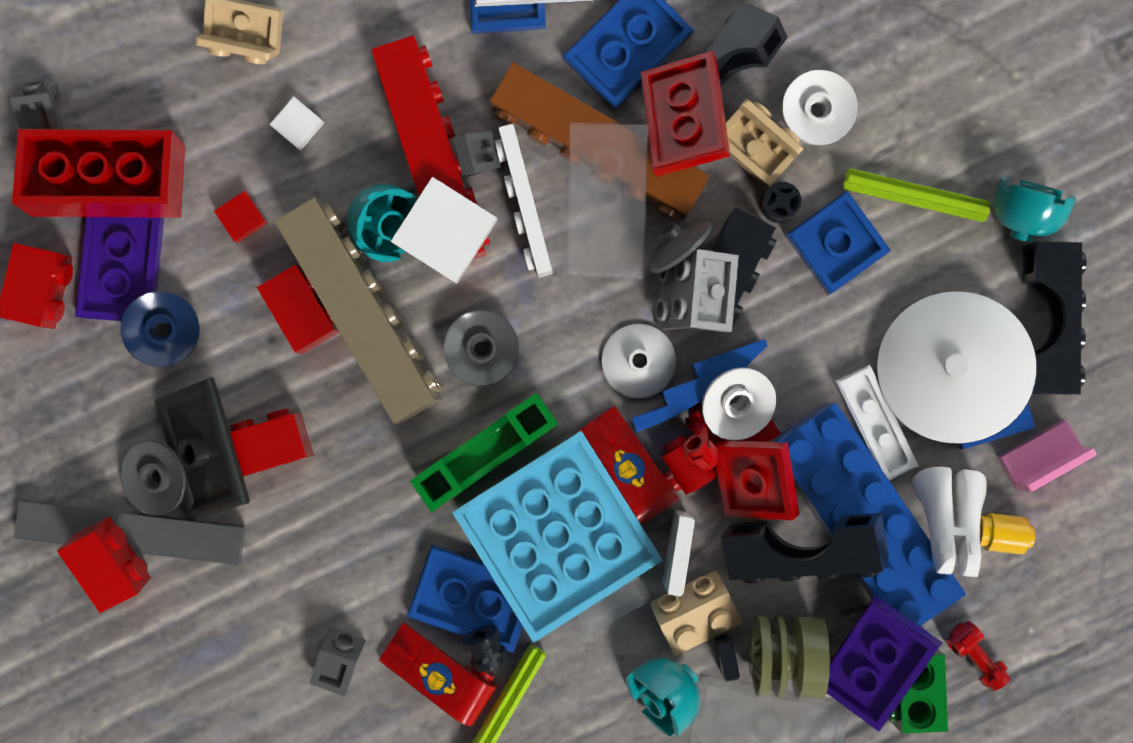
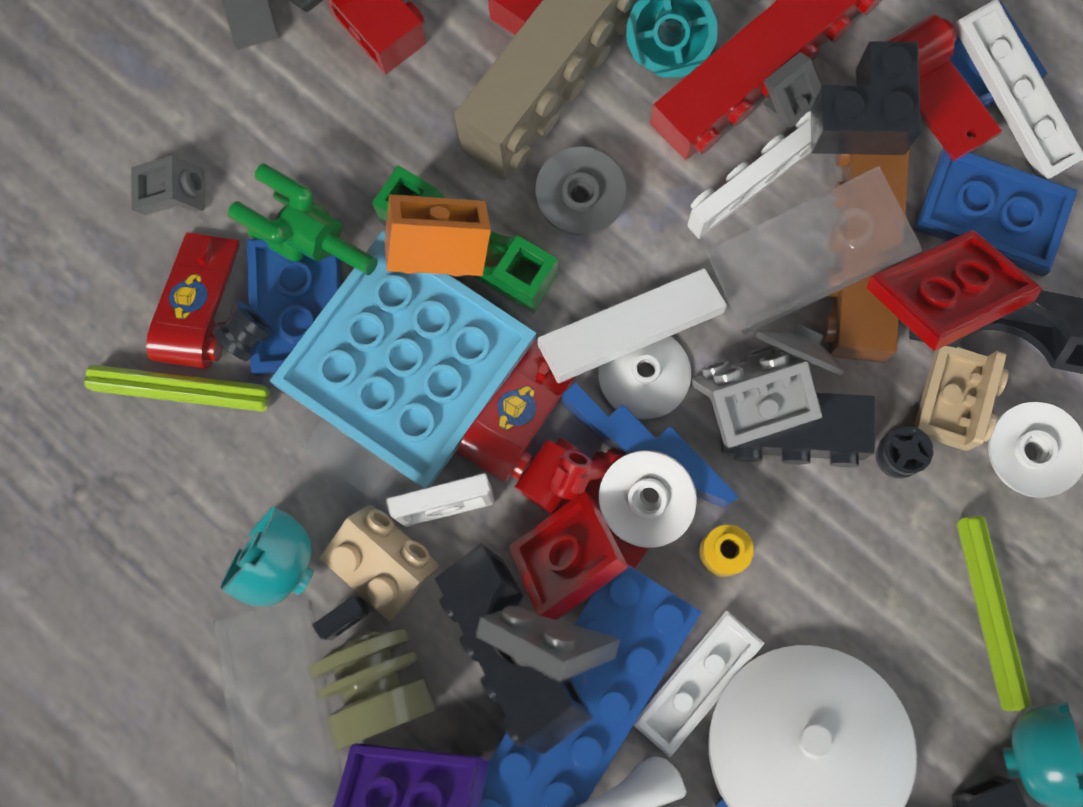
camera: 70 degrees right, 10 degrees down
white tile [391,177,498,284] -> none
blue tile [785,190,891,295] -> none
none -> green plant [228,163,378,275]
none -> orange brick [384,195,491,276]
none -> dark grey wing [476,606,620,682]
none -> white tile [538,268,727,384]
none -> yellow brick [699,525,754,577]
none -> black brick [811,41,921,155]
none -> red door [886,14,1002,162]

